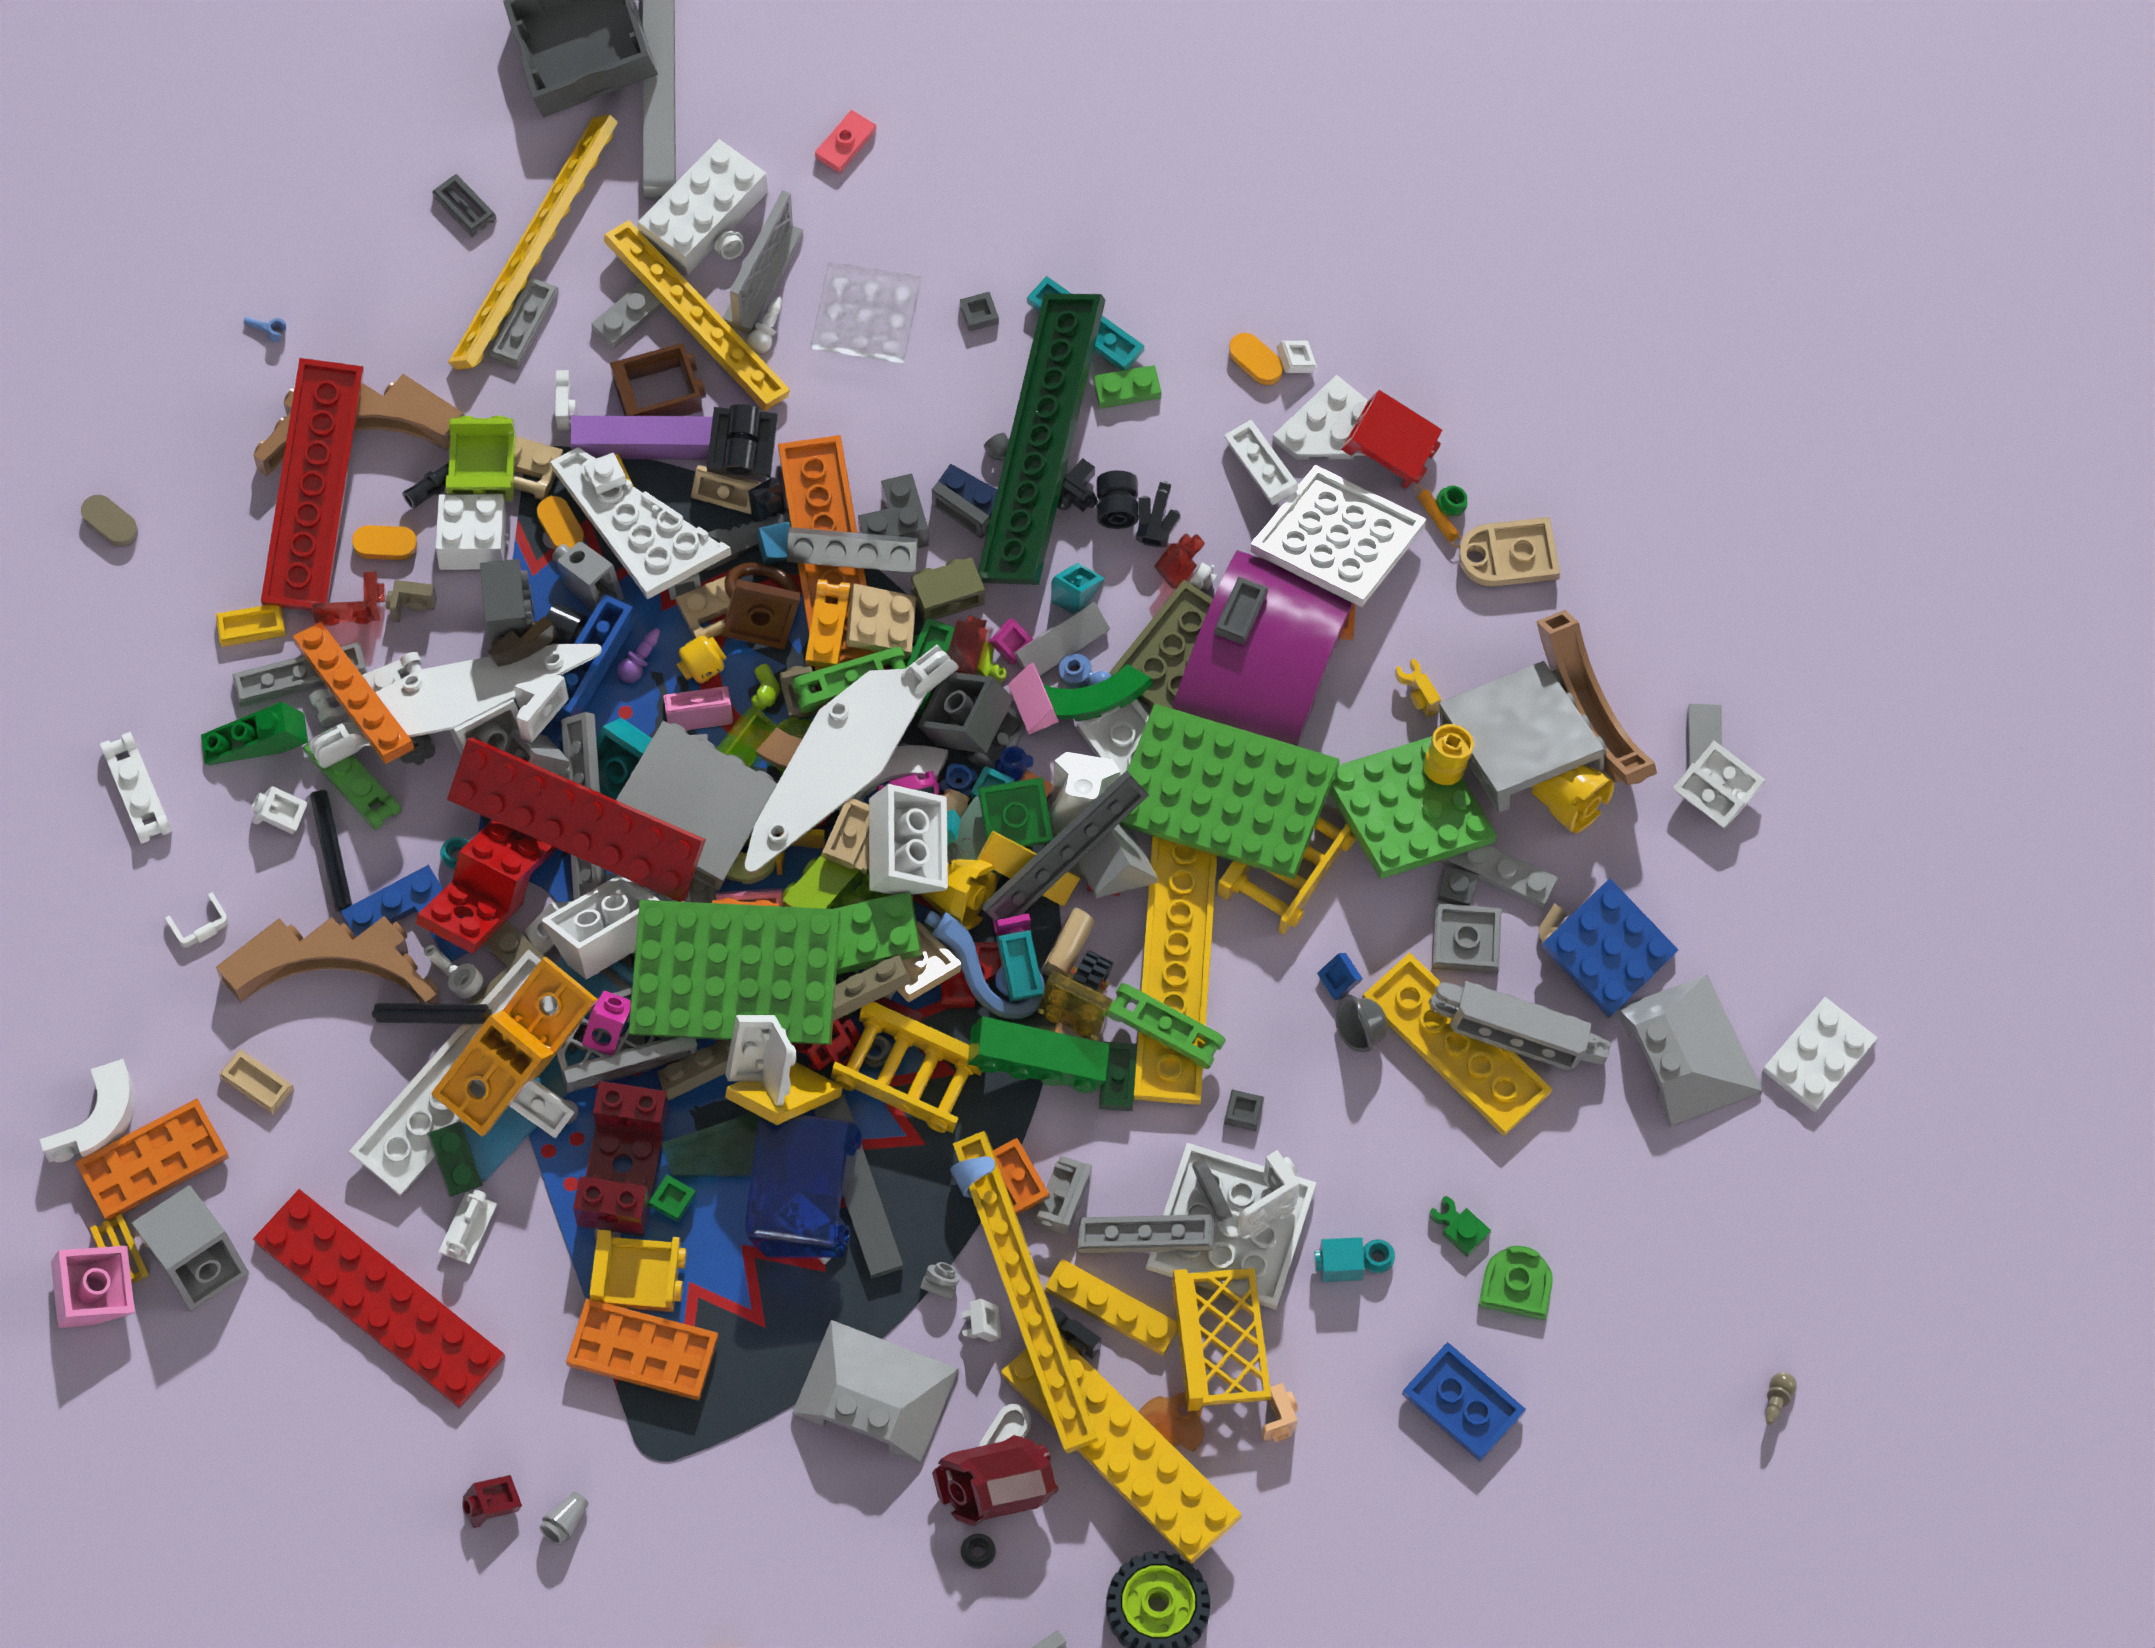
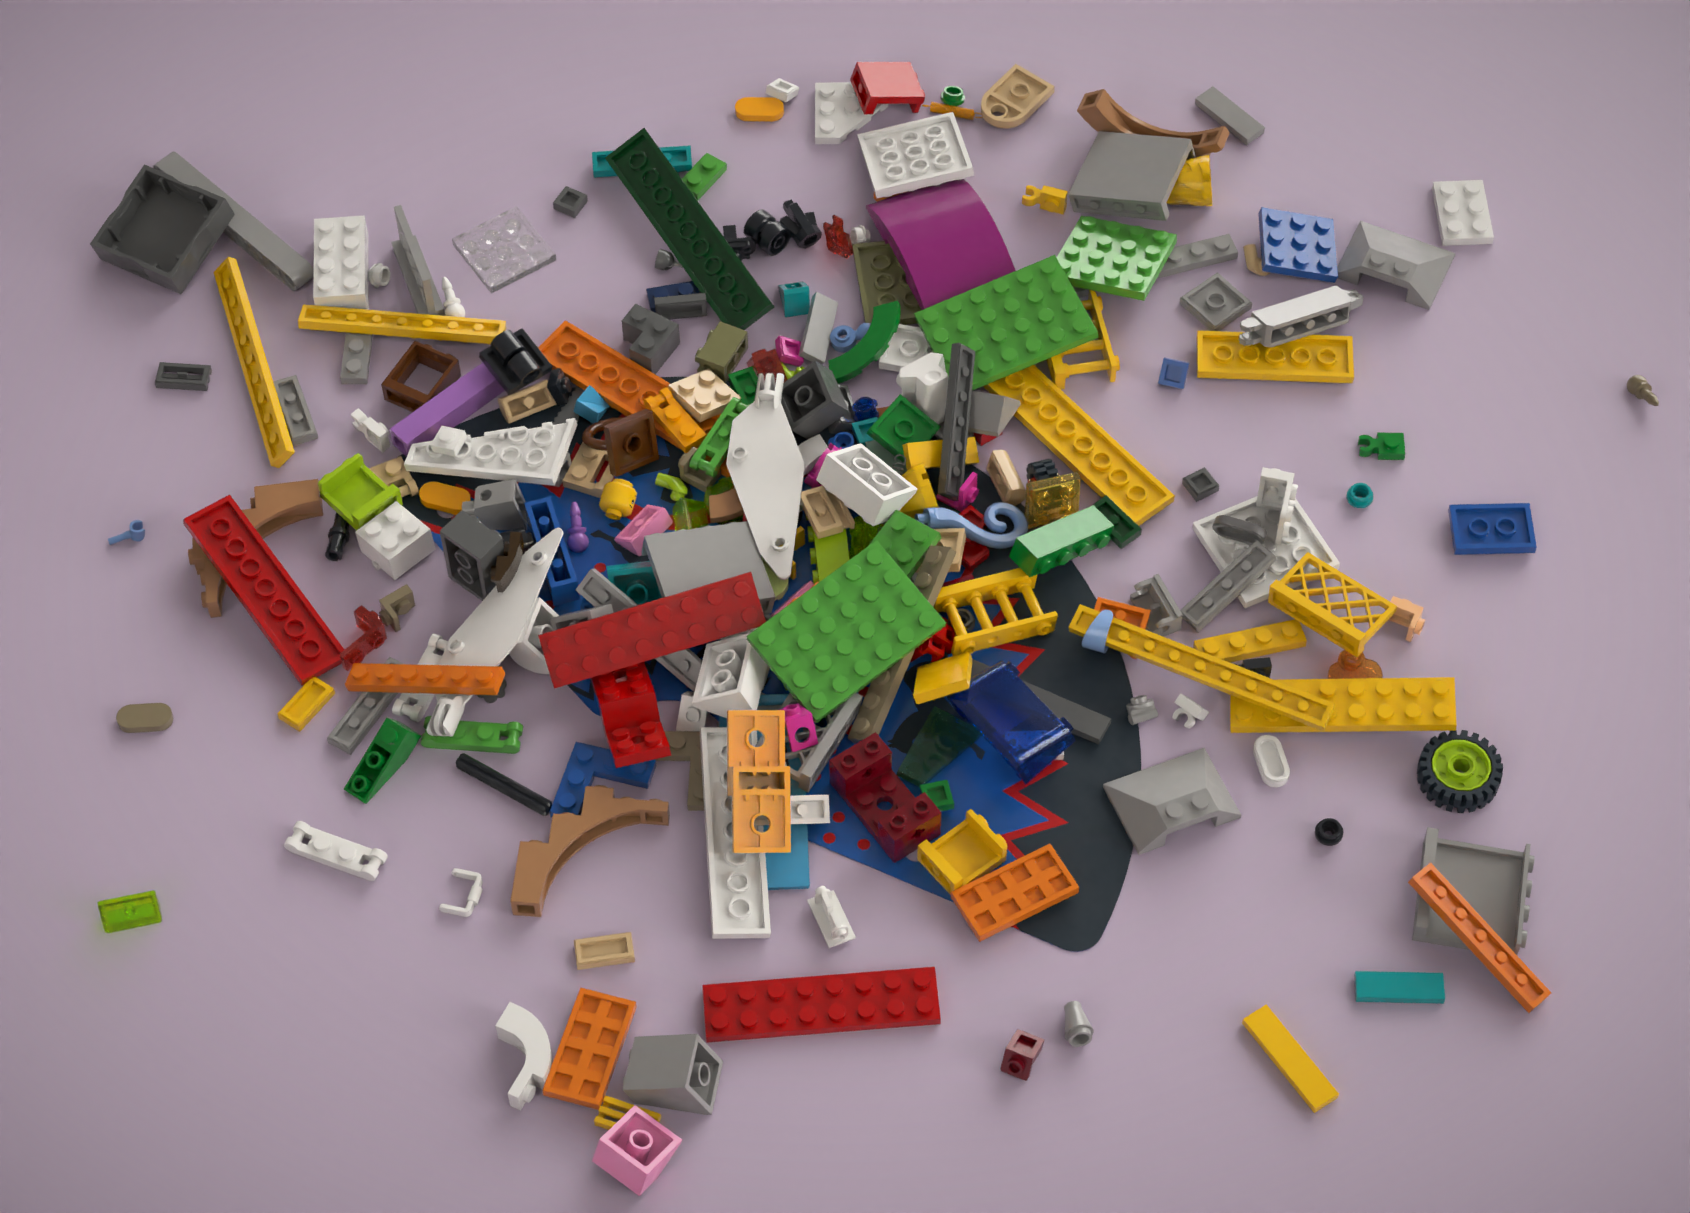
camera: 40 degrees left, 10 degrees down
white bracket [251,786,308,834] -> none
light orange tile [352,525,418,560] -> none
black axle [372,1003,492,1024] -> none
white plate [424,945,483,999] -> none
dark green plate [427,1121,483,1197] -> none
teal plate [440,837,469,869] -> none
white slope [514,675,569,743] -> none
white bracket [725,1015,796,1106] -> none
plate [787,527,918,573] -> none
coral plate [815,109,876,173] -> none
dark red brick [932,1435,1058,1526] -> none
teal tile [996,930,1044,1003] -> none
bright pink slope [1008,662,1059,735] -> none
bright green plate [1104,983,1226,1069] -> none
dark grey tile [1214,576,1269,645] -> none
white plate [1224,420,1299,506] -> none
teal brick [1314,1237,1365,1282] -> none
dark grey helmet [1335,995,1388,1052] -> none
yellow wheel [1423,724,1474,785] -> none
dark grey plate [1437,866,1479,906] -> none
bright green tile [1478,1245,1553,1320] -> none
white slope [1672,740,1766,829] -> none

